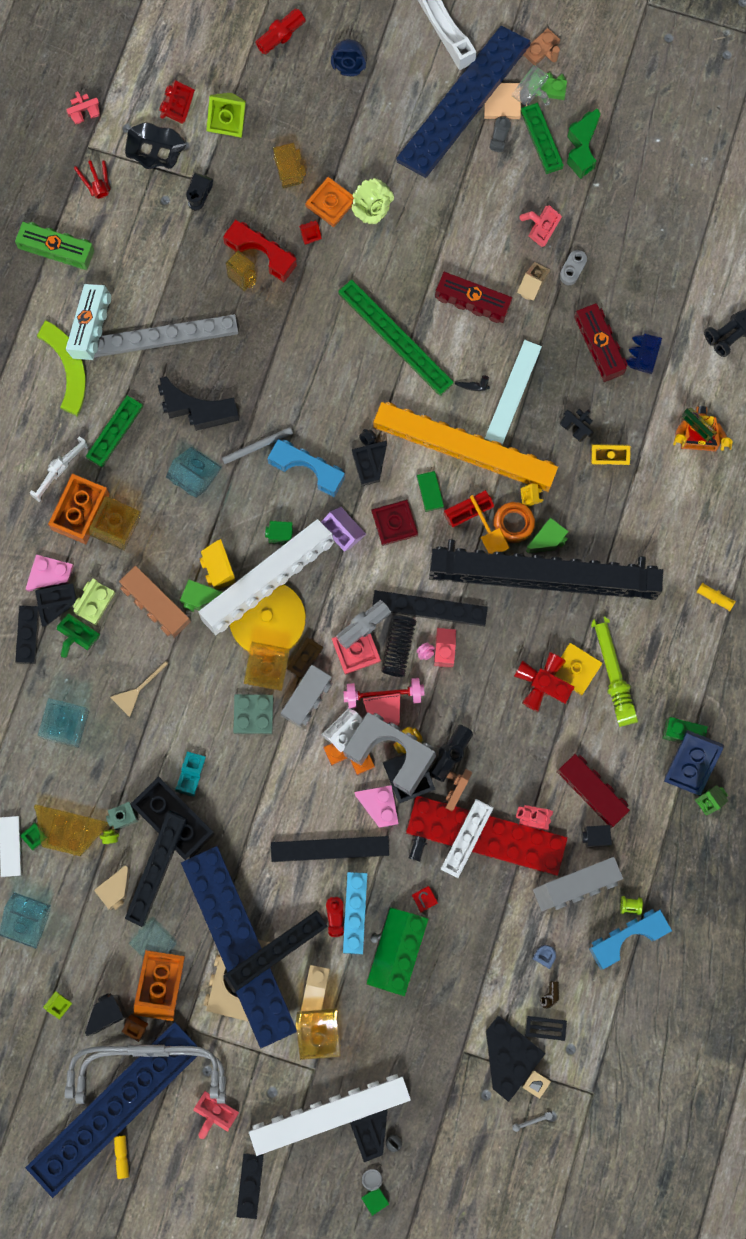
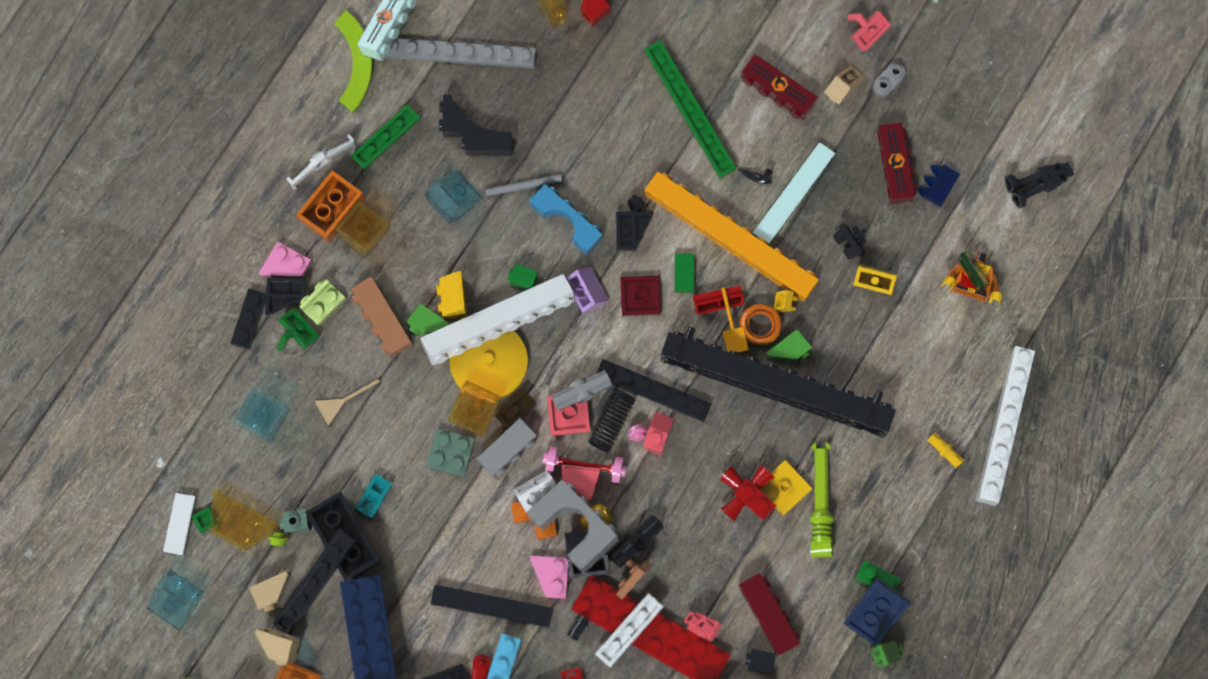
camera: 20 degrees right, 0 degrees up
none -> tan slope [255,627,301,666]

